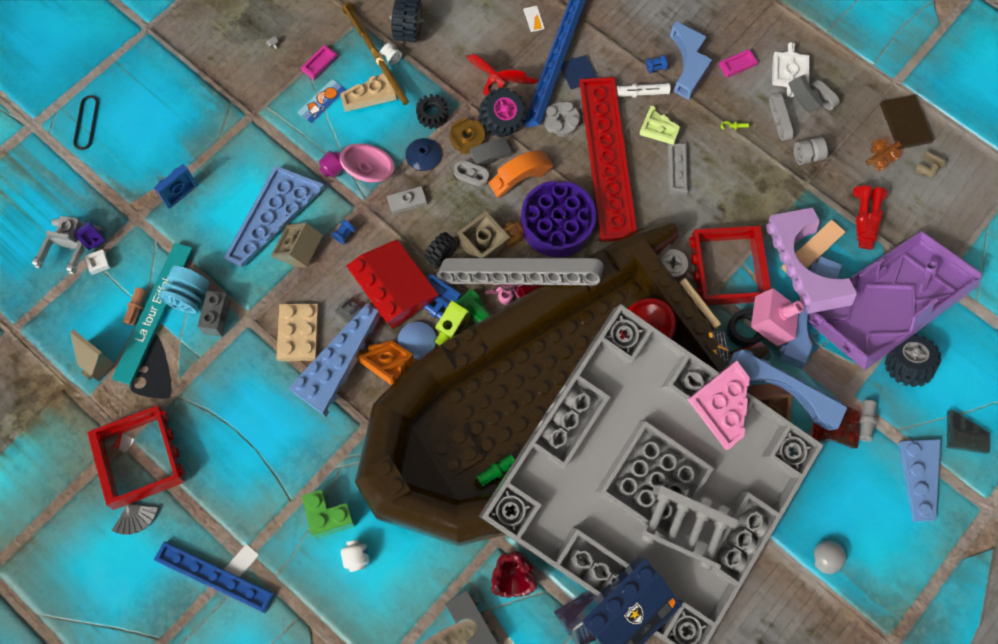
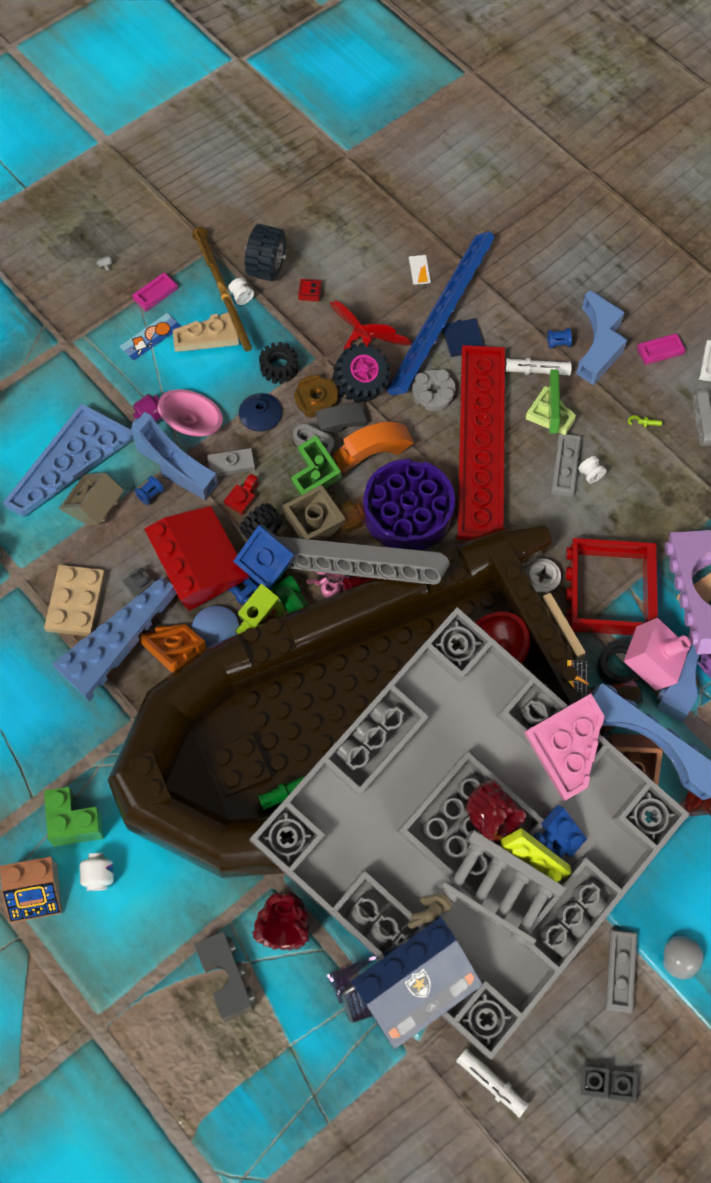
camera: 10 degrees right, 5 degrees down
none -> slope [0,857,62,923]
none -> medium blue arch [131,412,218,501]
none -> red plate [224,474,259,516]
none -> blue plate [233,524,297,590]
none -> bright green brick [291,435,342,496]
none -> red tile [298,279,321,302]
none -> dark tan piece [407,893,452,929]
none -> dark red hair [466,780,526,842]
none -> neon yellow plate [501,828,572,882]
none -> blue plate [533,805,587,860]
none -> bright green tile [548,369,560,434]
none -> white wheel [578,456,607,484]
none -> light grey tile [605,930,637,1014]

